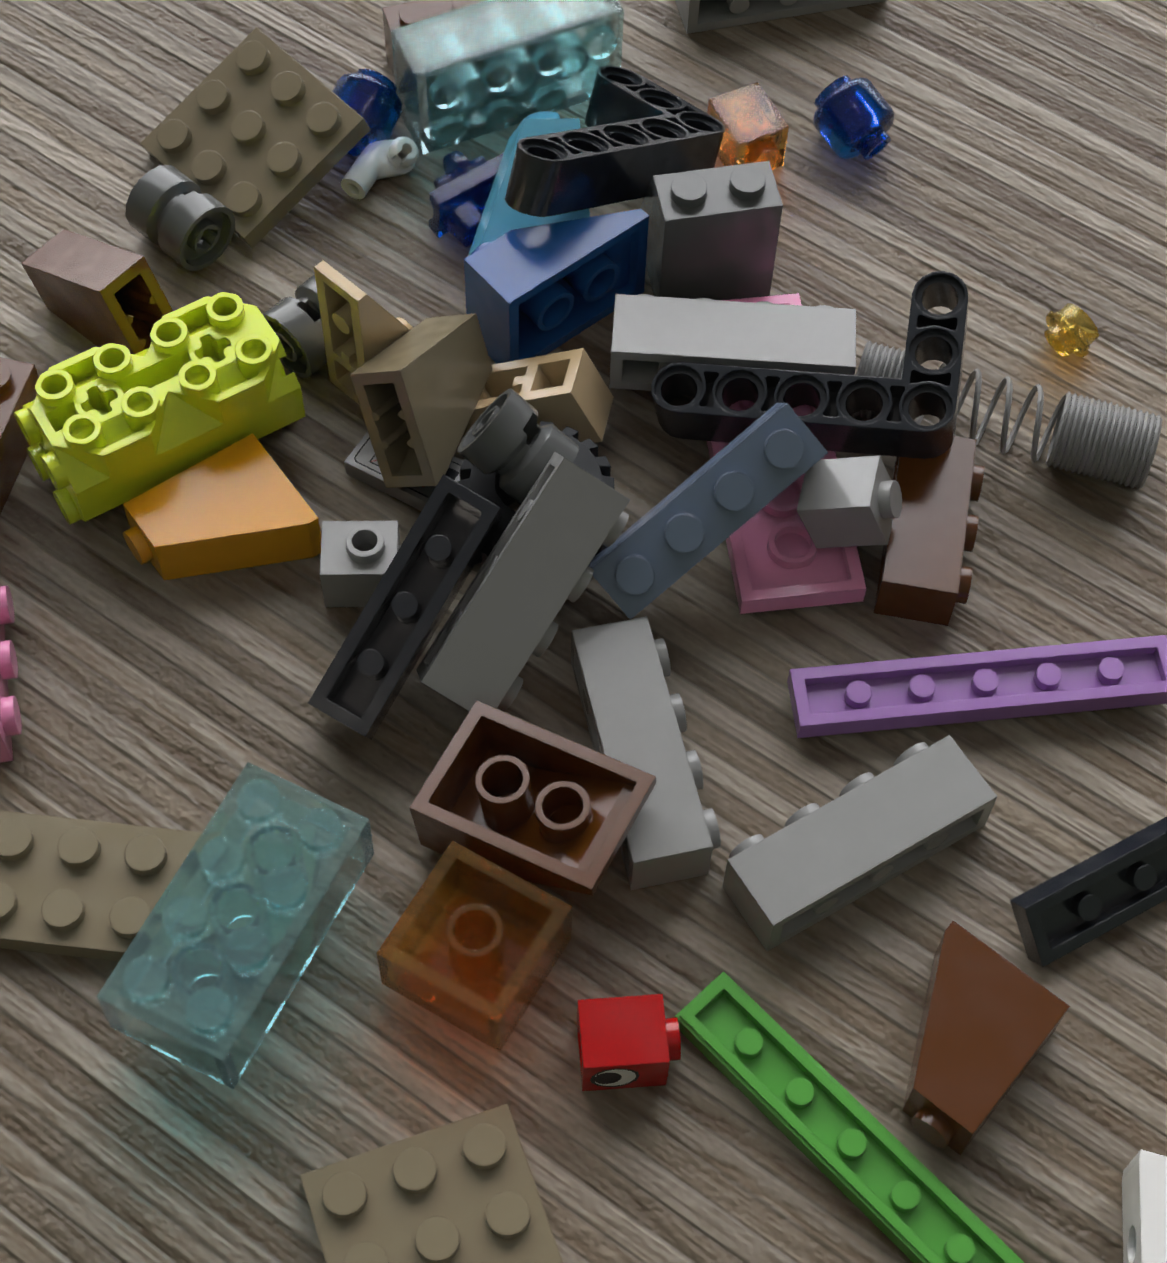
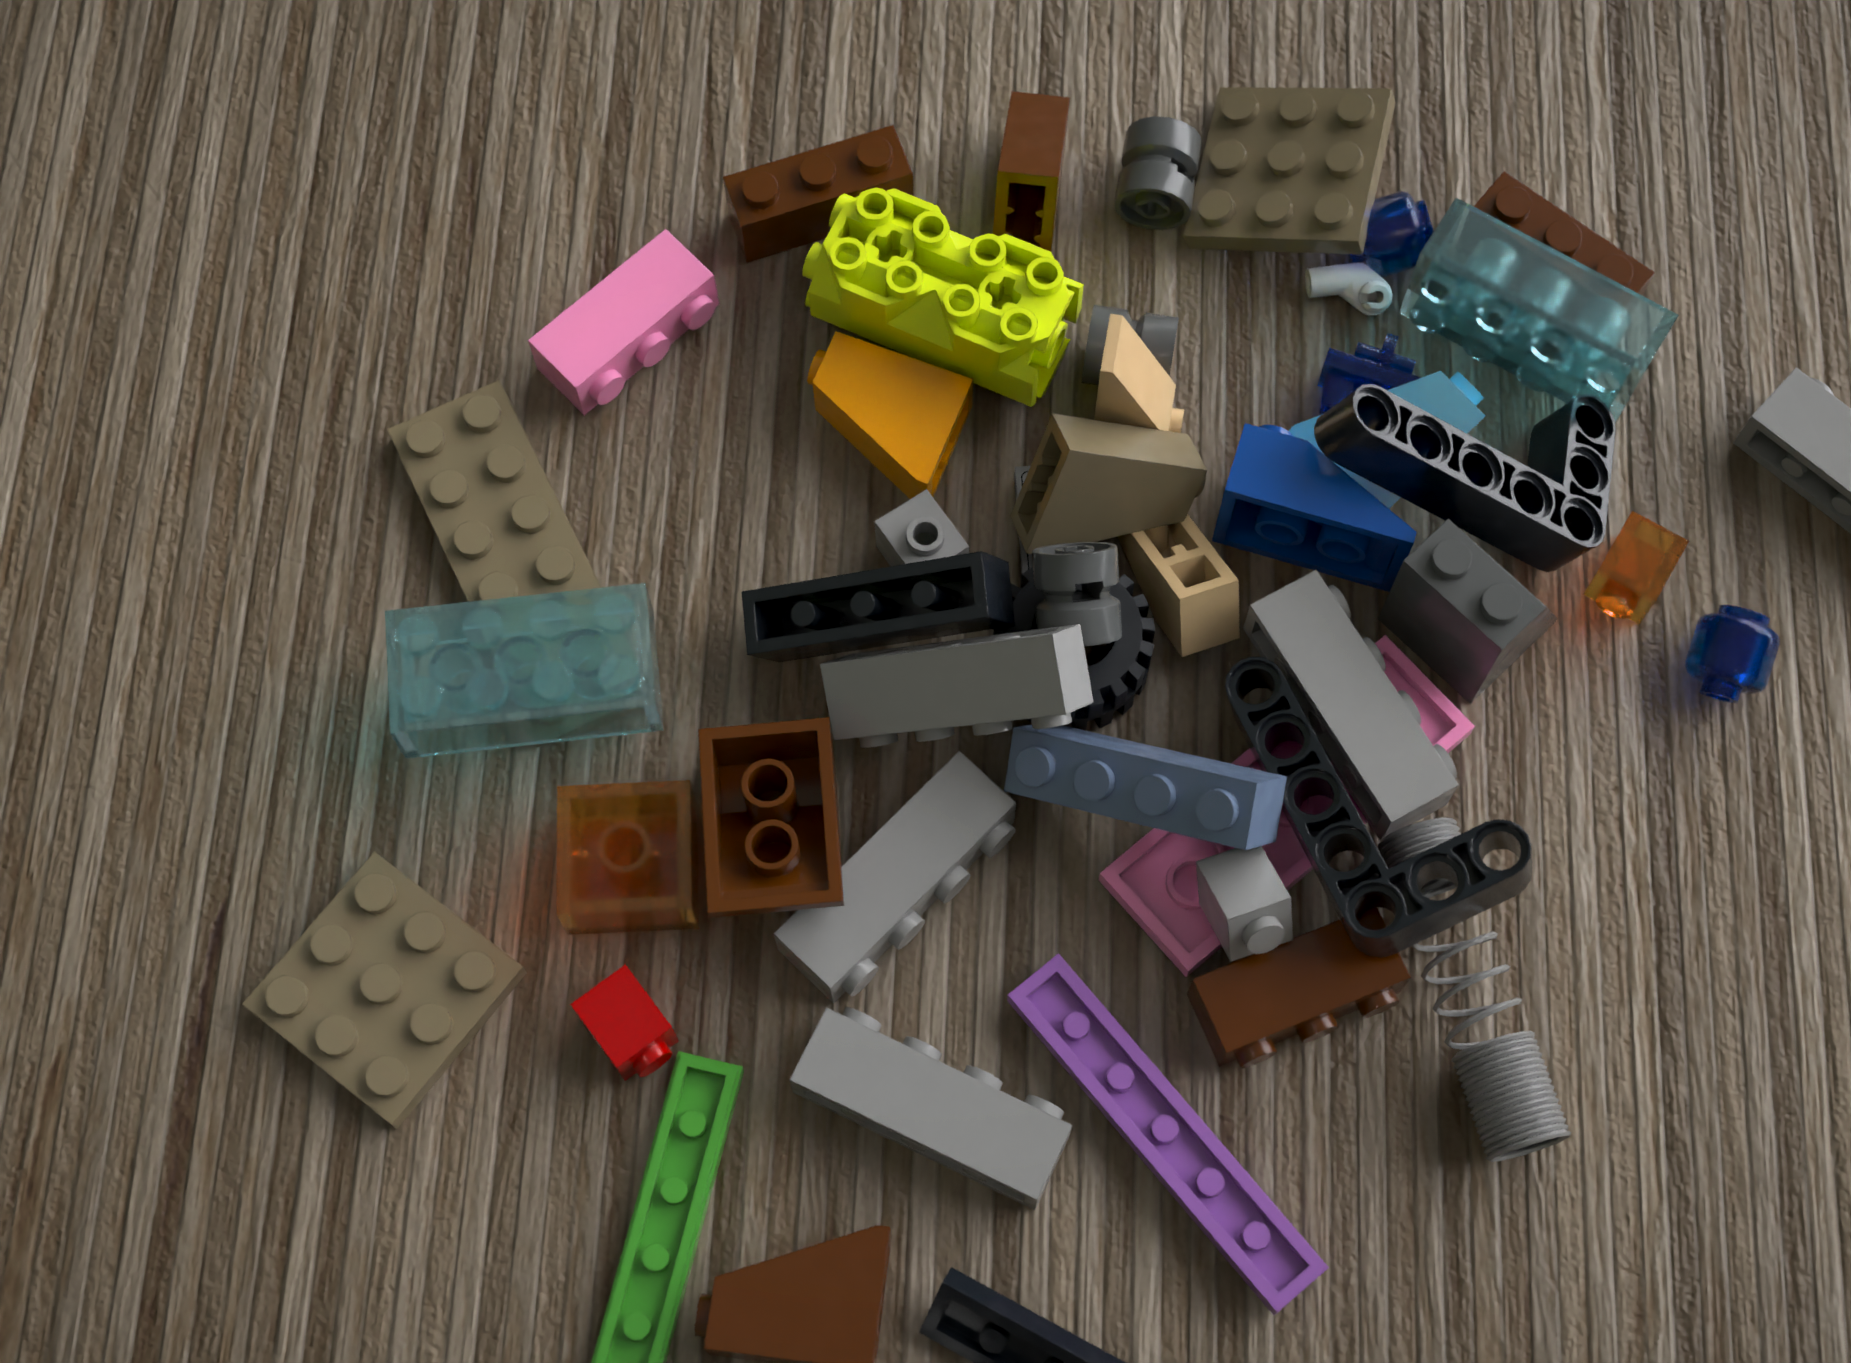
camera: 60 degrees right, 10 degrees up
clear yellow plate [1044,303,1099,357] -> none

